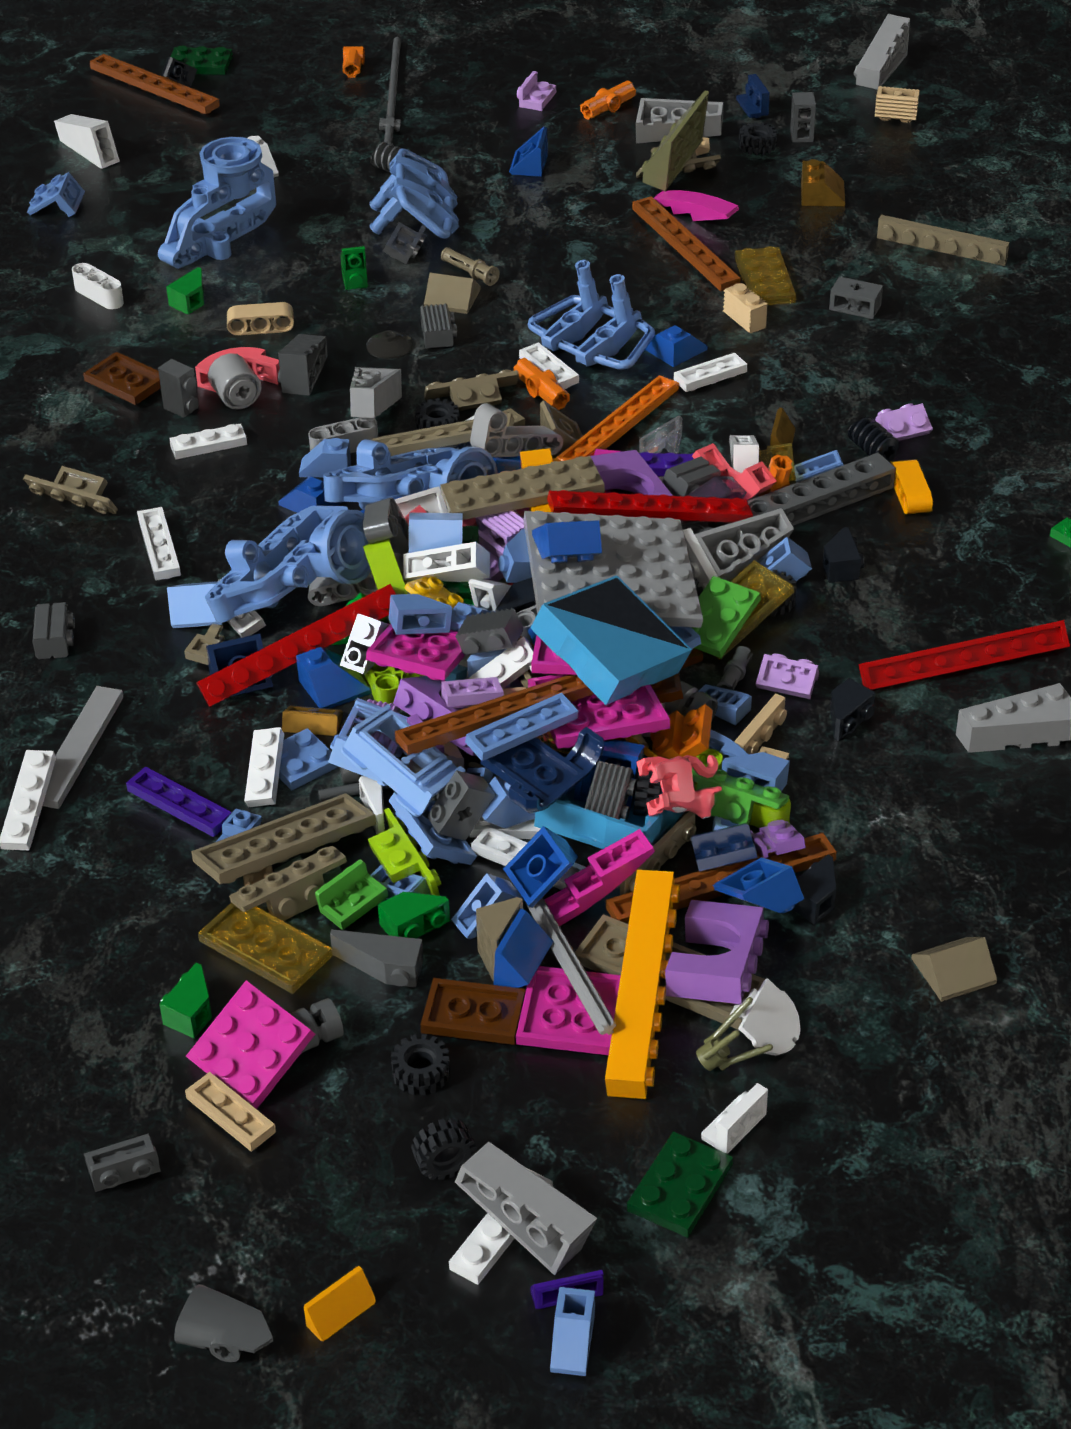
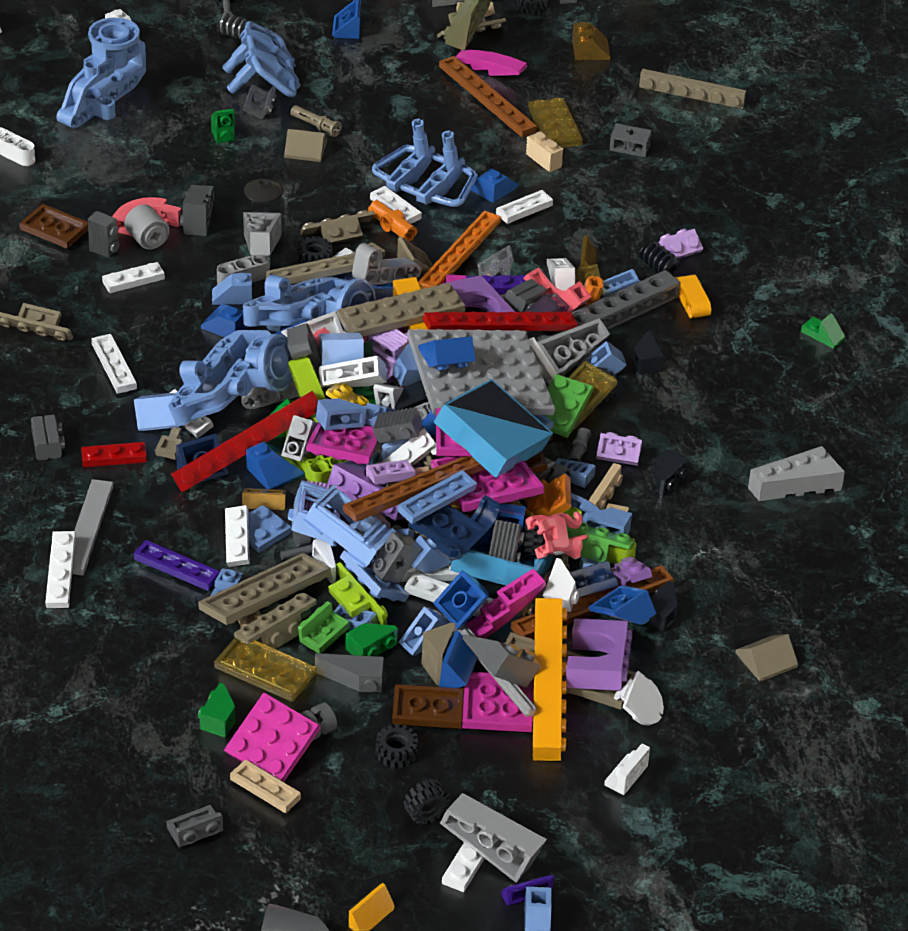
camera: 10 degrees left, 0 degrees up
green slope [166,267,204,315] -> none
tan beam [227,302,294,335] -> none
dark grey brick [420,303,457,349] -> none
dark green plate [627,1132,733,1238] -> none
olive plant [696,997,773,1071] -> none
red plate [858,620,1070,690] -> none
none -> red plate [81,442,146,467]
none -> dark grey slope [462,635,541,688]
none -> white slope [543,558,579,612]

